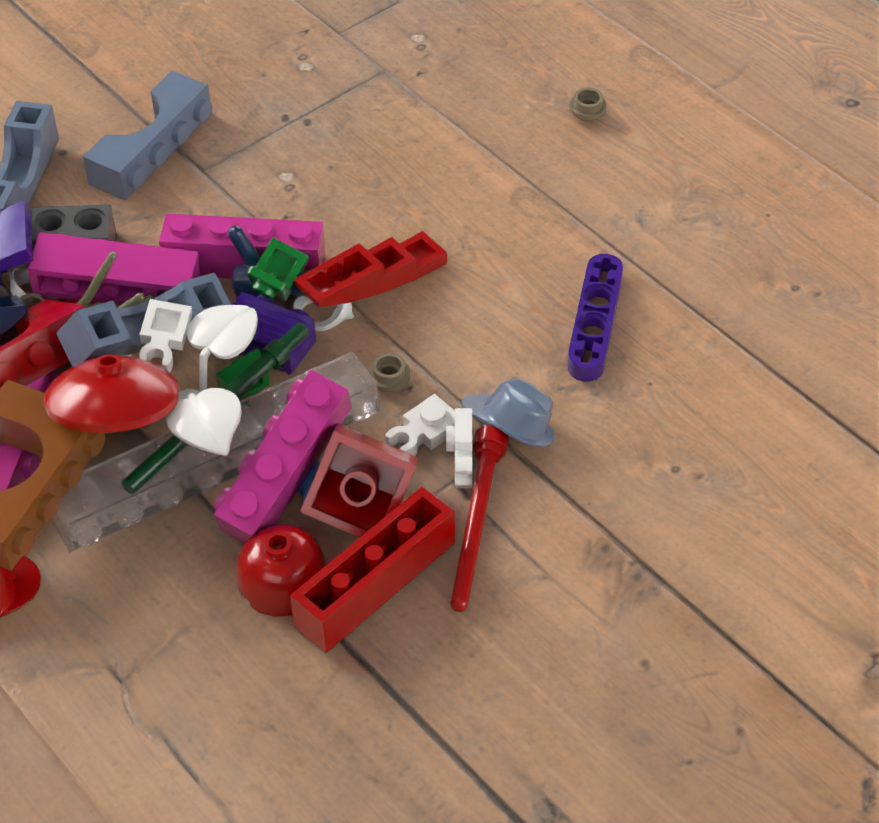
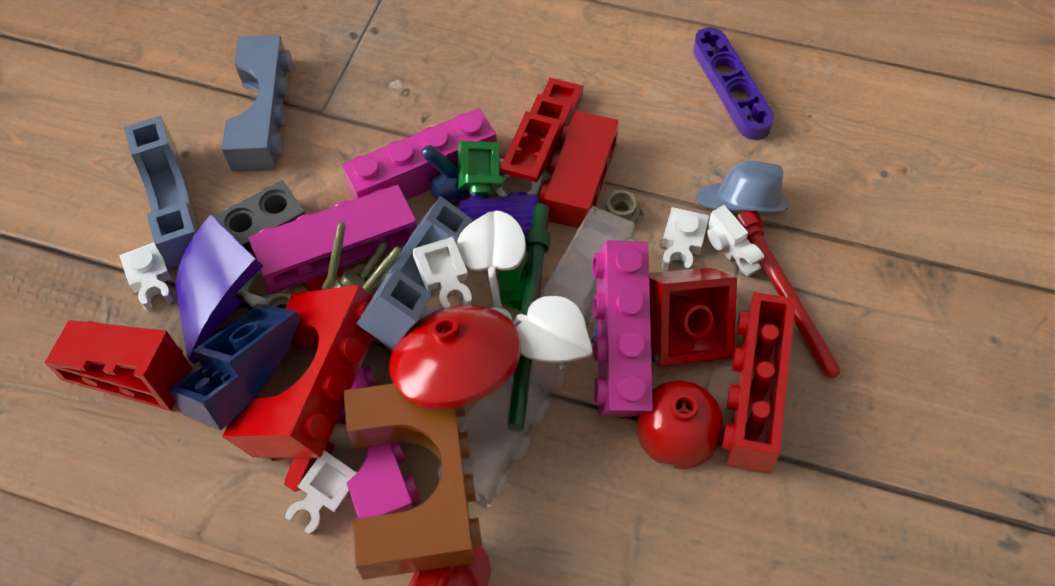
camera: 30 degrees left, 10 degrees up
none -> red brick [539,111,619,231]

